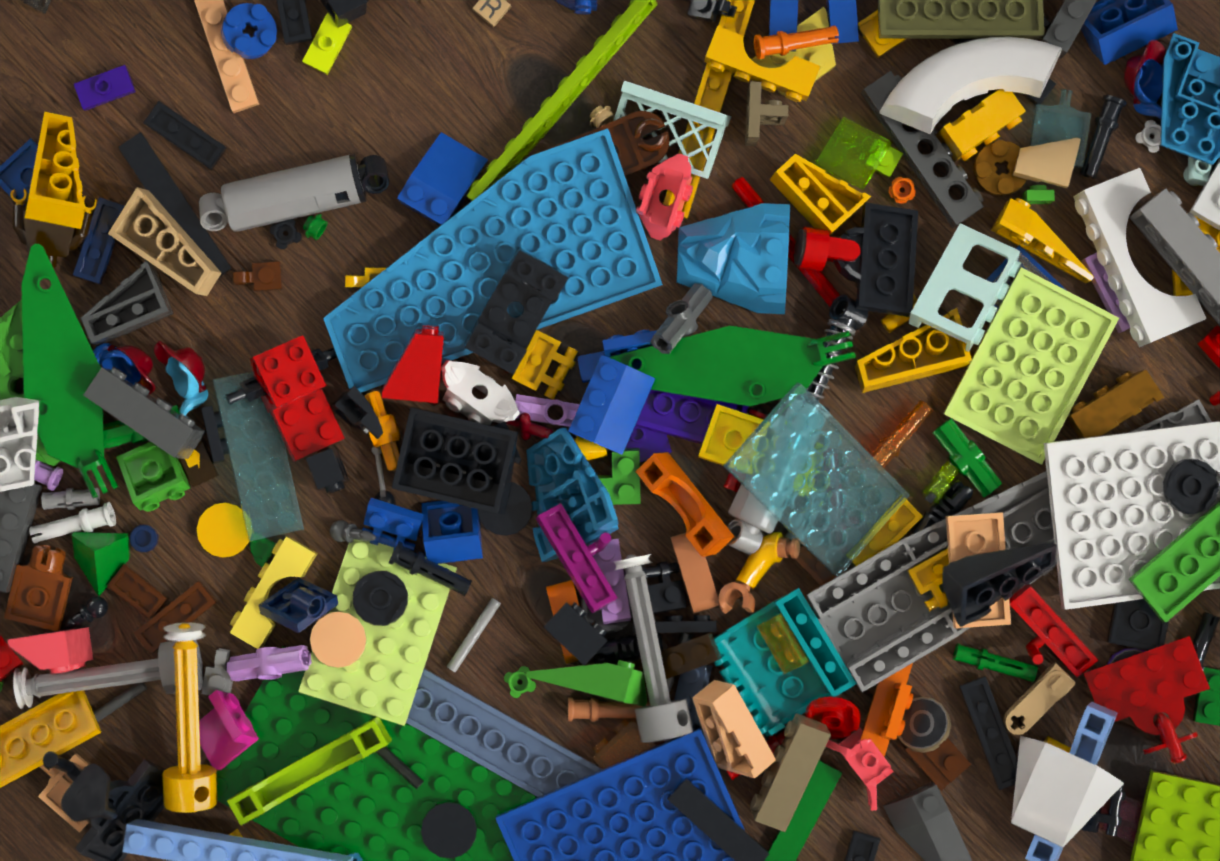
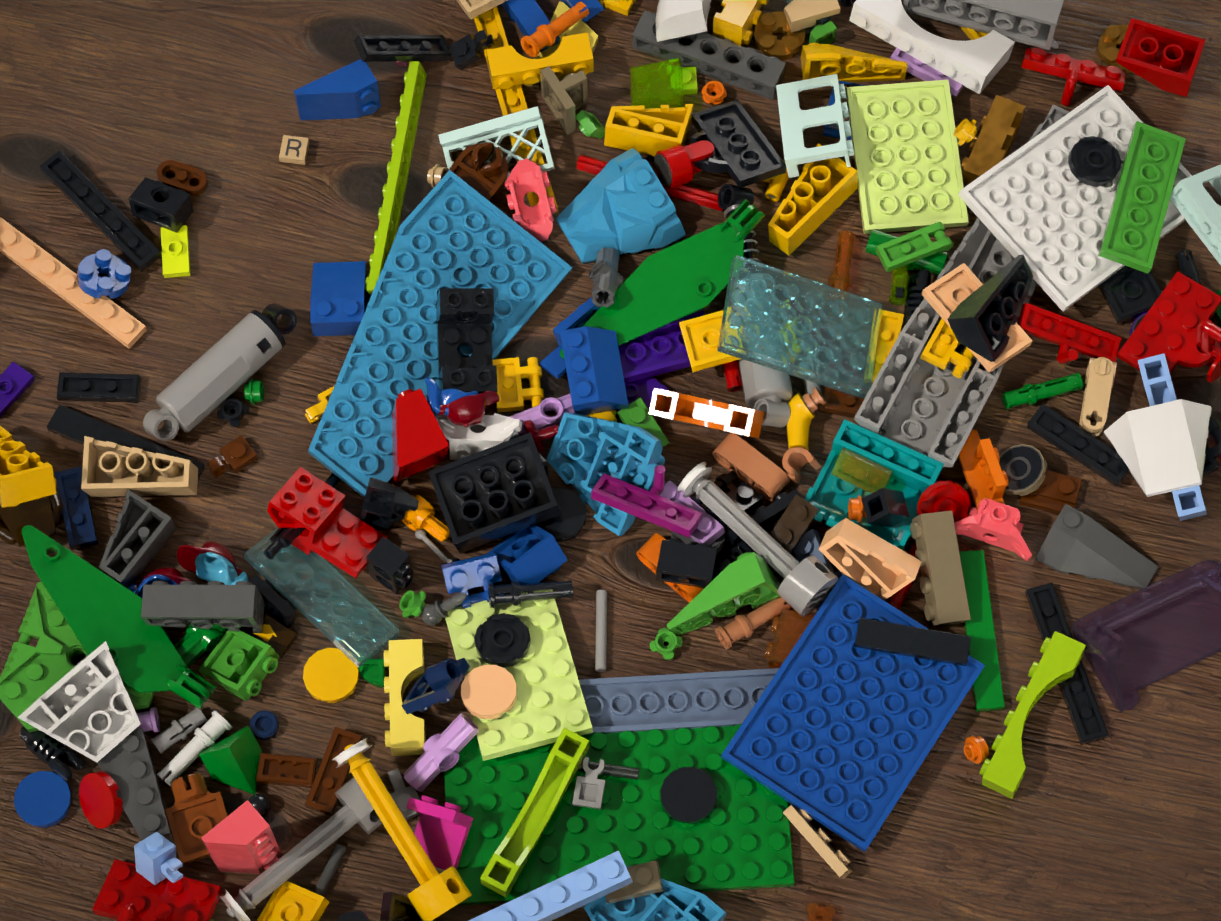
camera: 30 degrees left, 20 degrees down
none -> bright green plate [399,590,426,618]
none -> dark red hair [425,377,500,428]
none -> light grey plate [572,757,606,810]
none -> bright green plate [576,110,605,139]
none -> orange plate [848,495,866,522]
none -> black brick [862,488,910,528]
none -> bright green plate [875,222,954,272]
none -> yellow plate [953,119,977,146]

